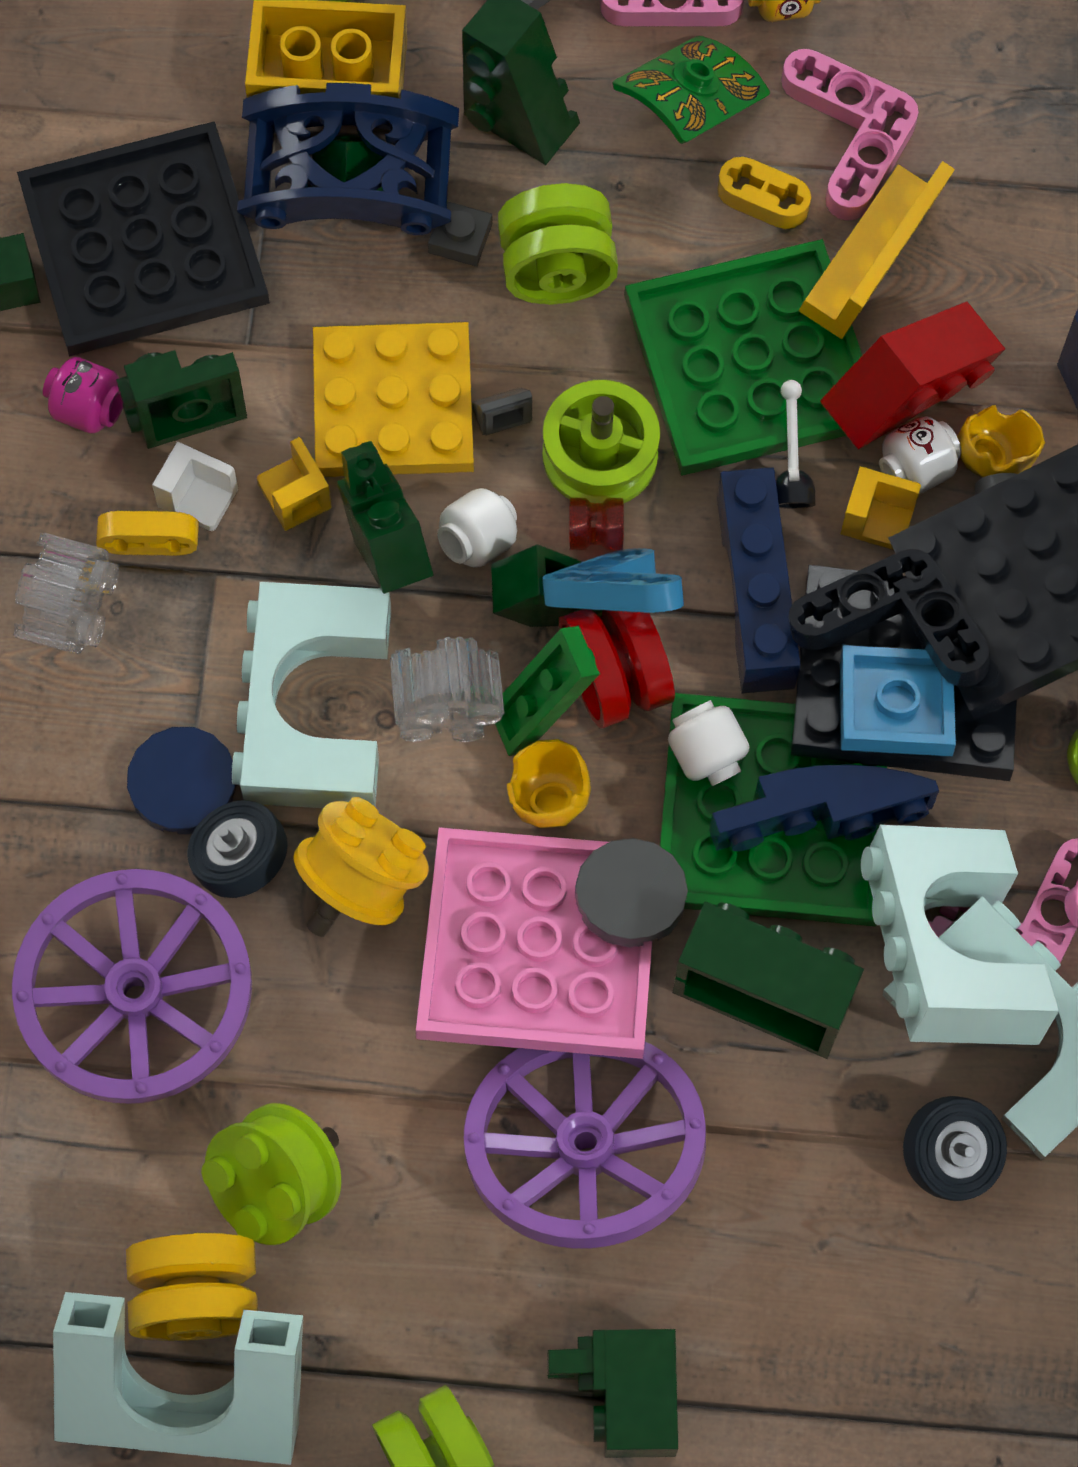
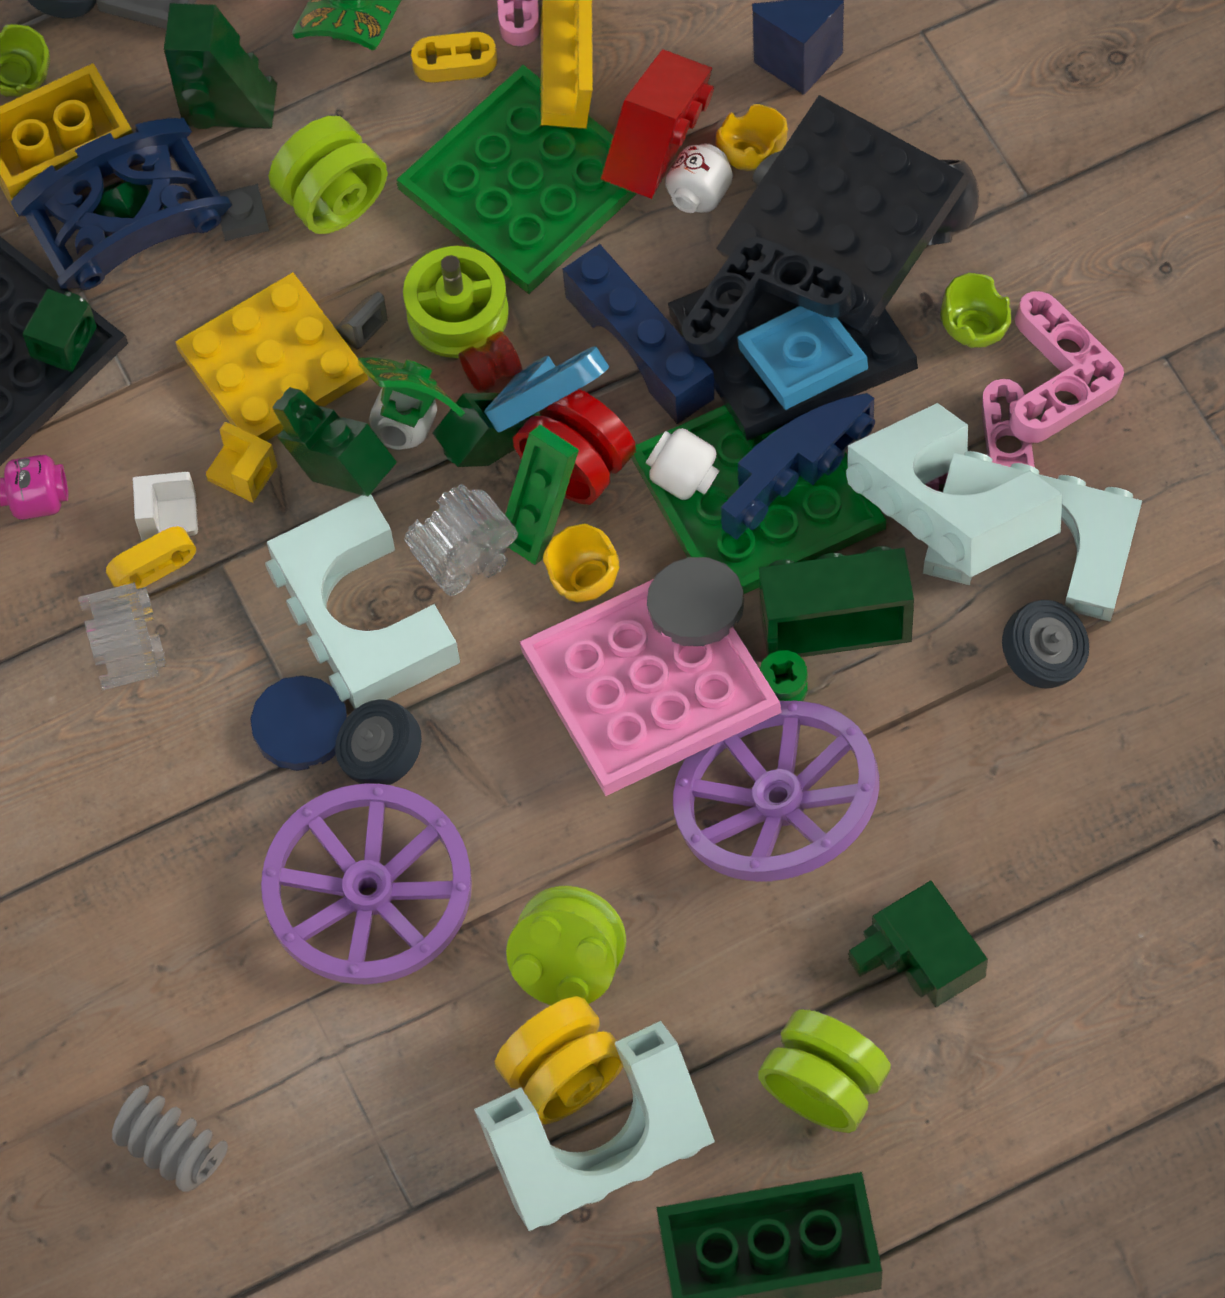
camera: 25 degrees left, 5 degrees down
dark green plate [116,350,247,449] -> none
yellow wheel [294,797,429,937] -> none
hinge [776,380,816,509] -> none
yellow panel [840,466,921,550] -> none
none -> dark green brick [22,289,97,372]
none -> green shield [358,358,466,428]
none -> green wheel [759,650,808,701]

